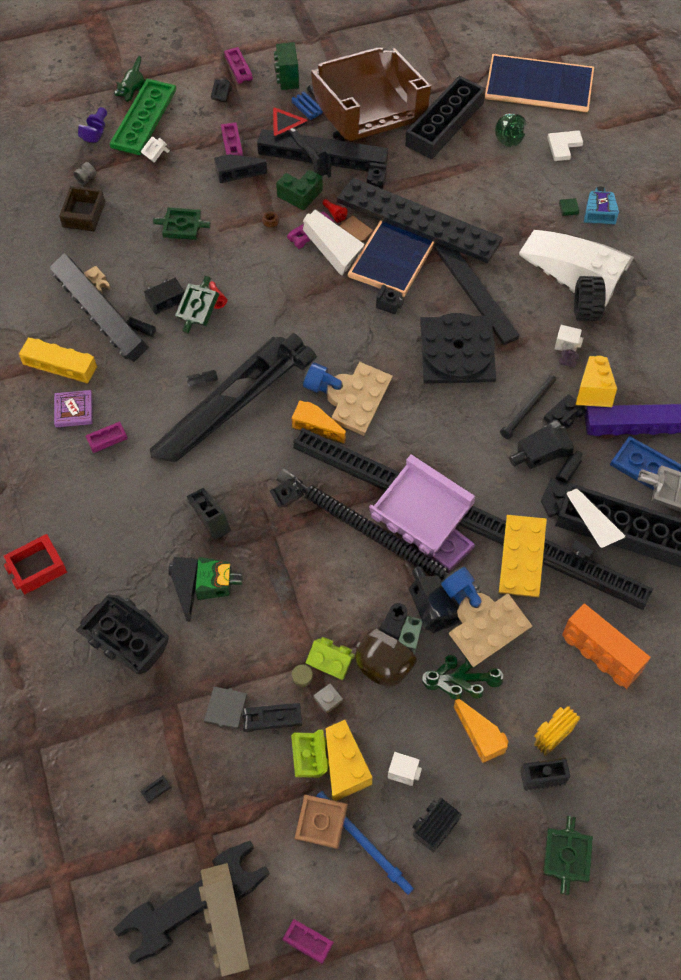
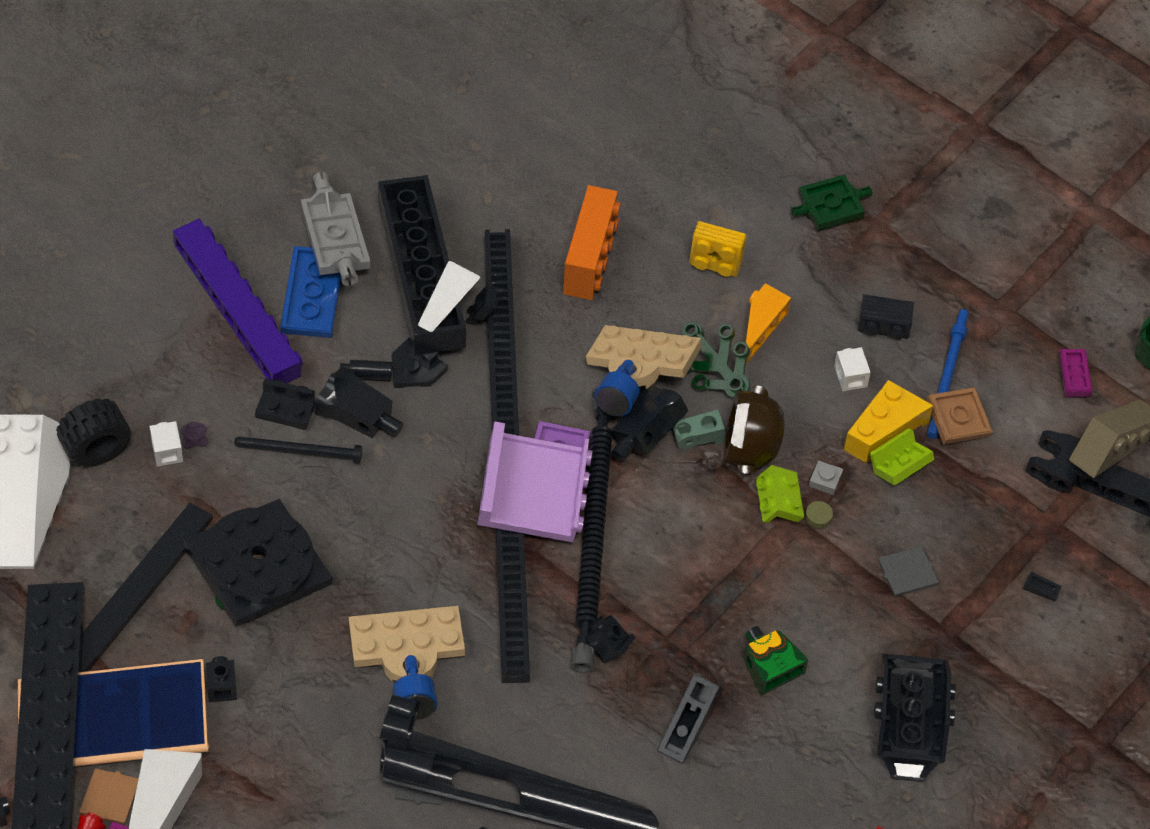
camera: 125 degrees left, 5 degrees down
black slope [168,557,198,622] -> none
black plate [242,703,302,732] -> none
light orange slope [292,401,346,444] -> none
black piece [379,603,408,641] -> none
yellow plate [499,515,547,598] -> none
black brick [520,758,571,791] -> none
yellow wedge [576,356,617,407] -> none

